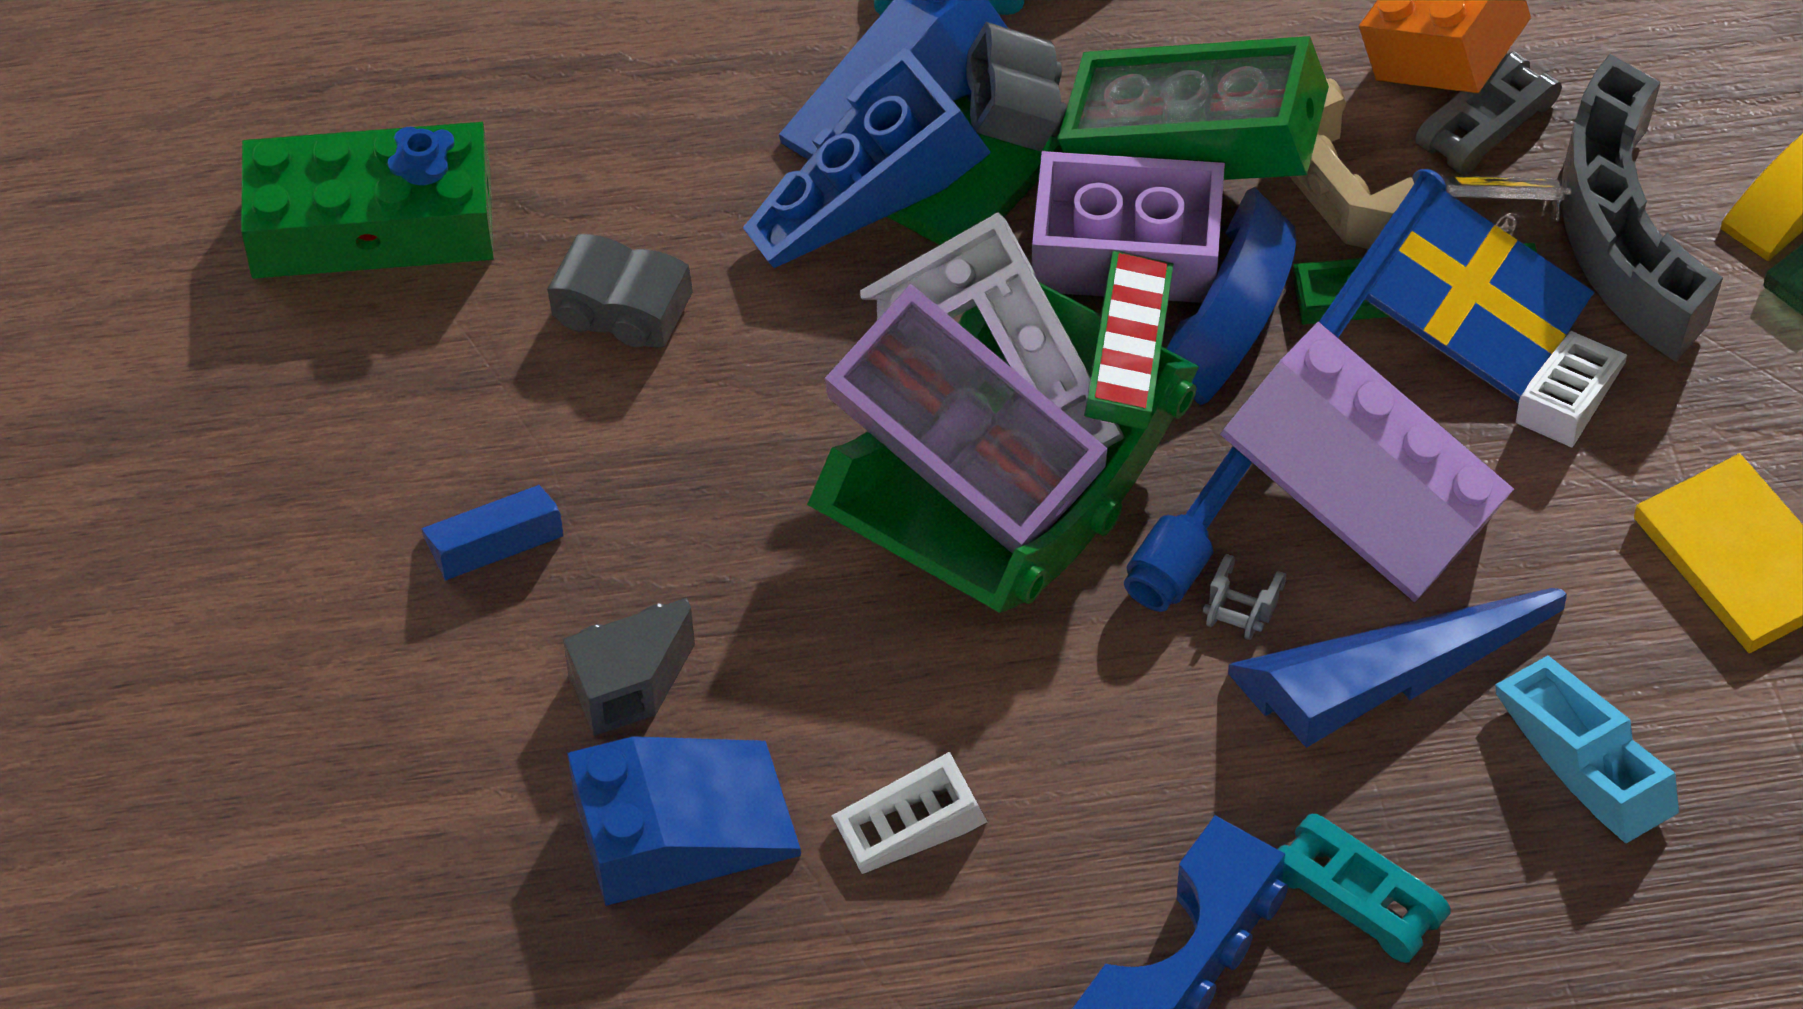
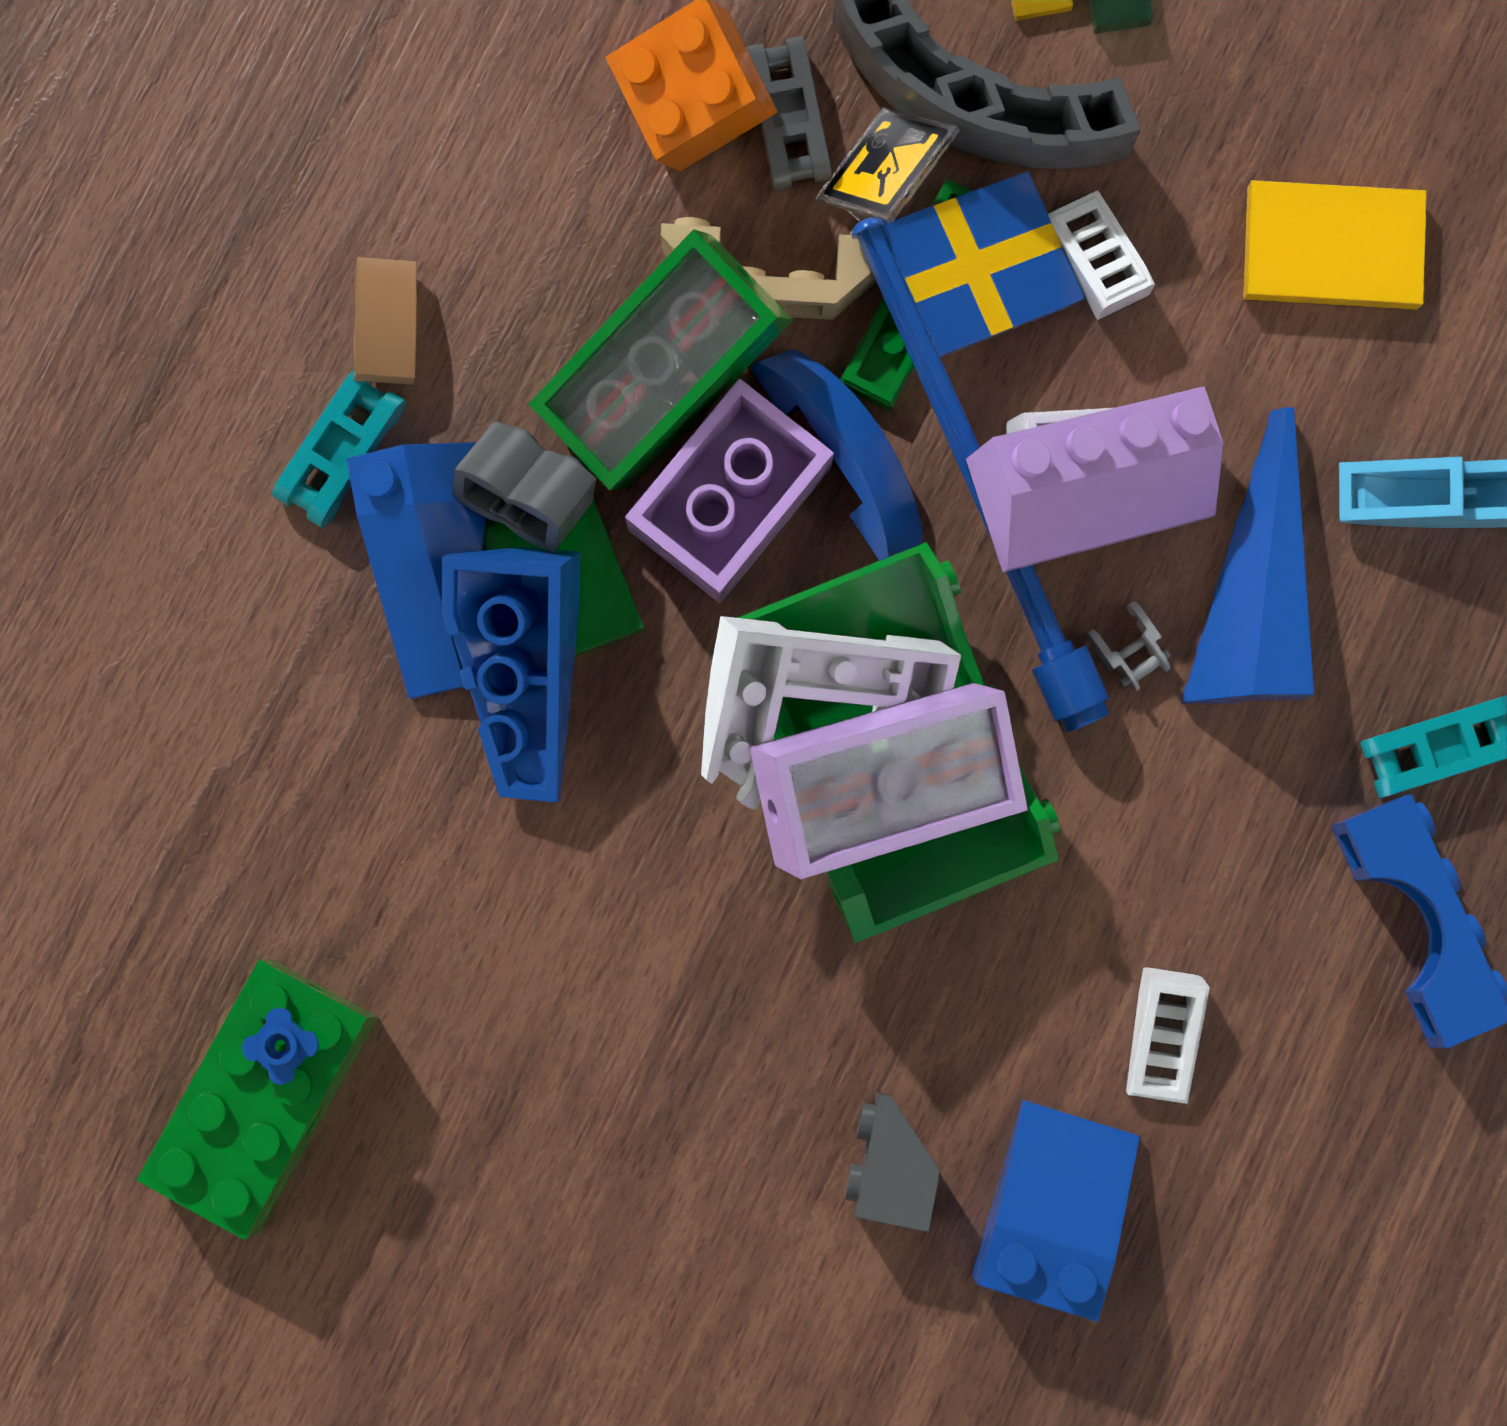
camera: 60 degrees left, 30 degrees up
blue slope [421,485,564,581] -> none
dark grey brick [547,234,693,348] -> none
tile [1084,251,1174,429] -> none

